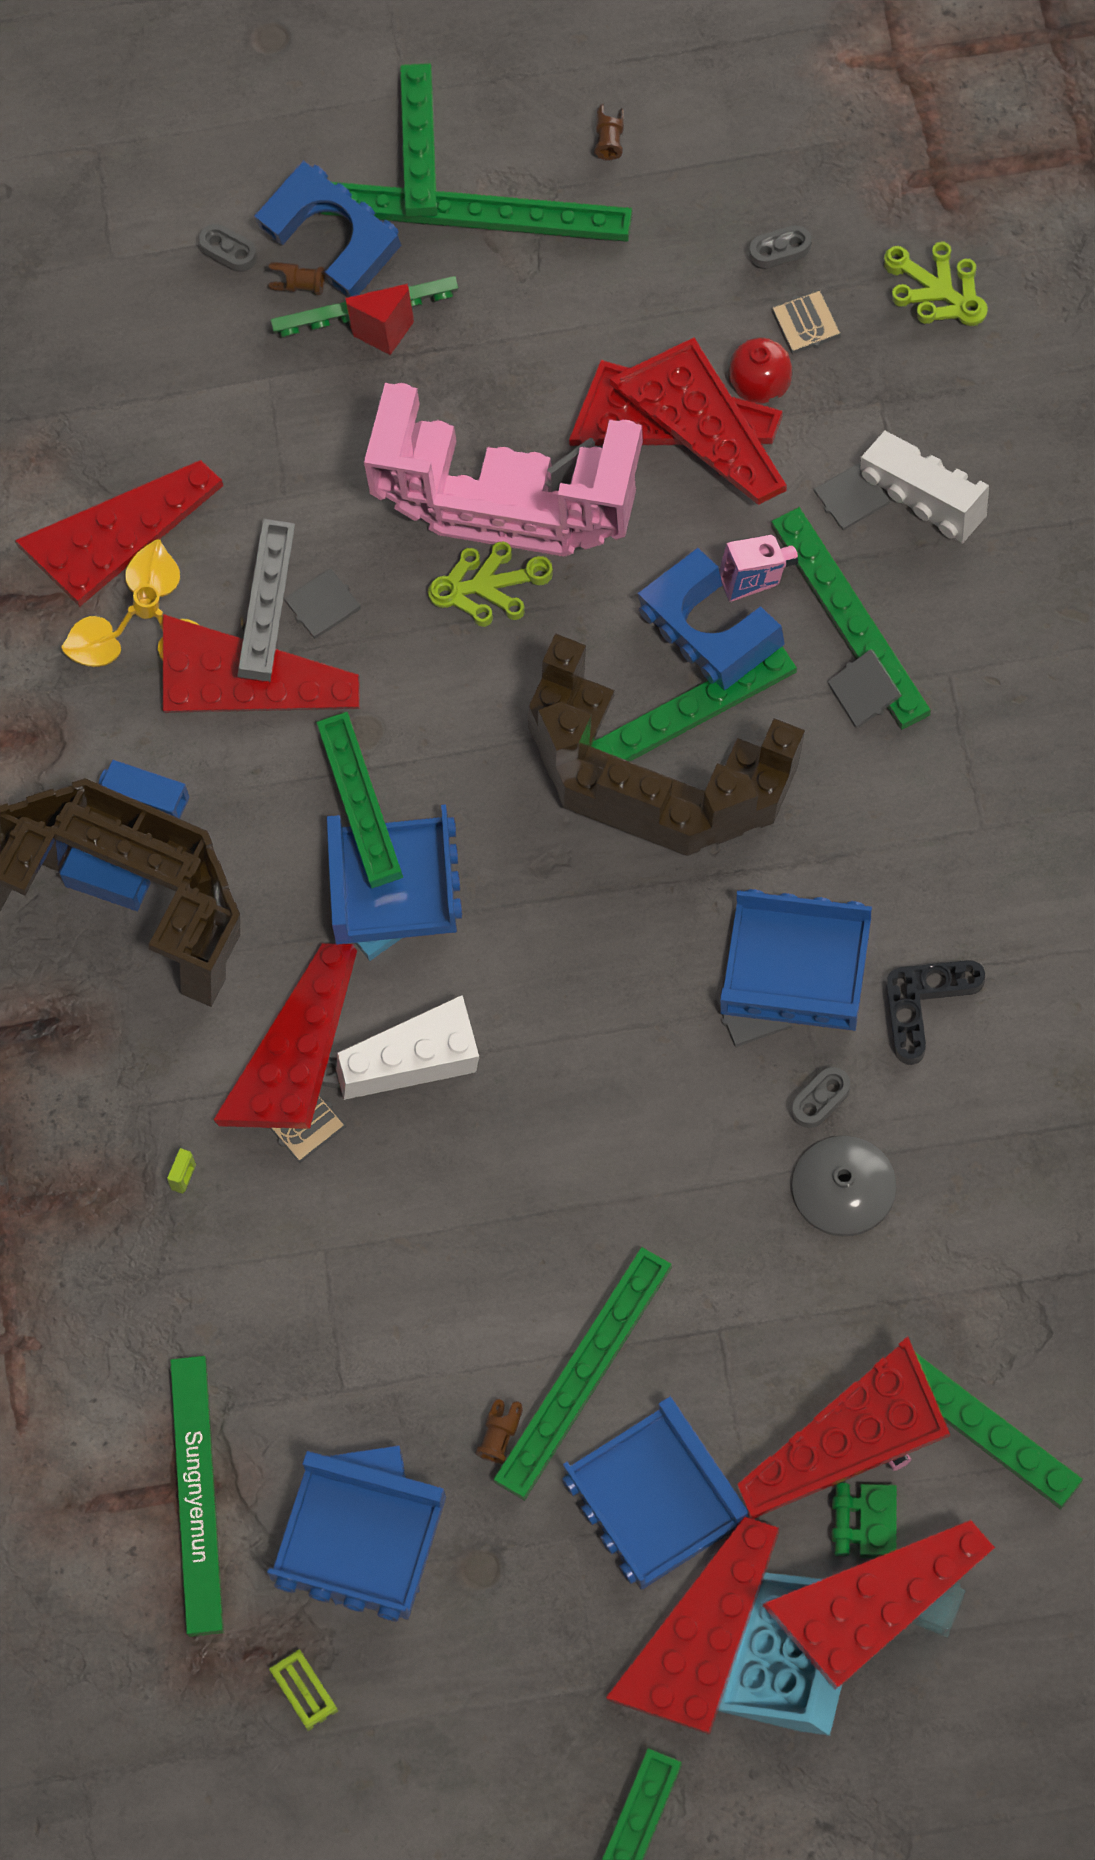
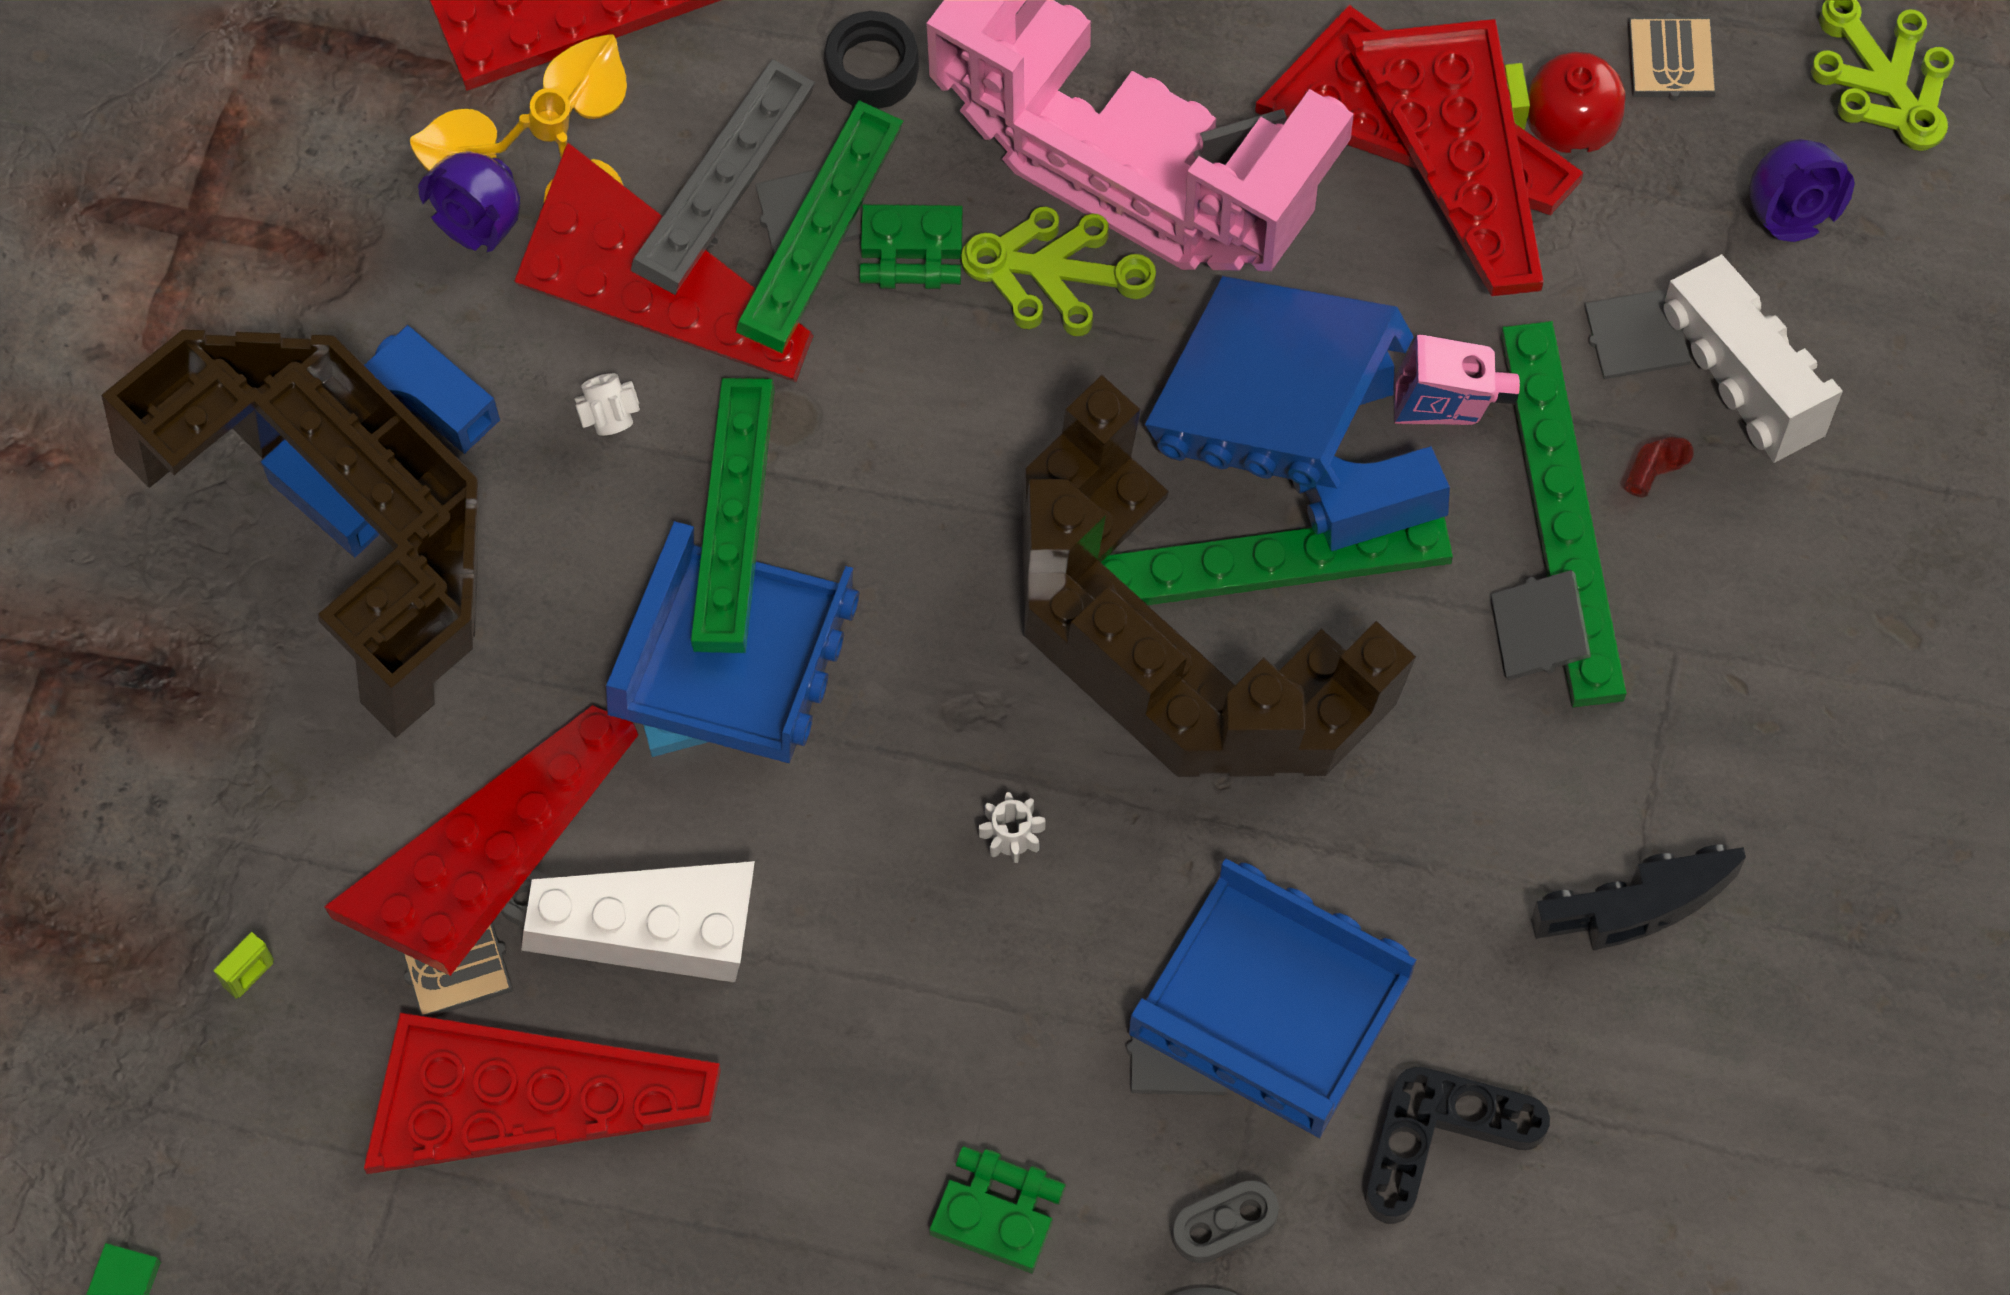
camera: 15 degrees right, 0 degrees up
none -> red wing [364,1013,721,1174]
none -> dark purple cylinder [418,151,520,252]
none -> white gear [575,373,640,436]
none -> green plate [736,100,904,353]
none -> black tyre [824,10,919,109]
none -> green plate [860,204,963,289]
none -> green plate [929,1146,1066,1274]
none -> white gear [979,792,1045,863]
none -> blue panel [1145,276,1414,489]
none -> lime tile [1504,63,1530,130]
none -> black slope [1531,845,1746,950]
none -> clear red arm [1624,437,1694,498]
none -> dark purple cylinder [1749,139,1855,242]

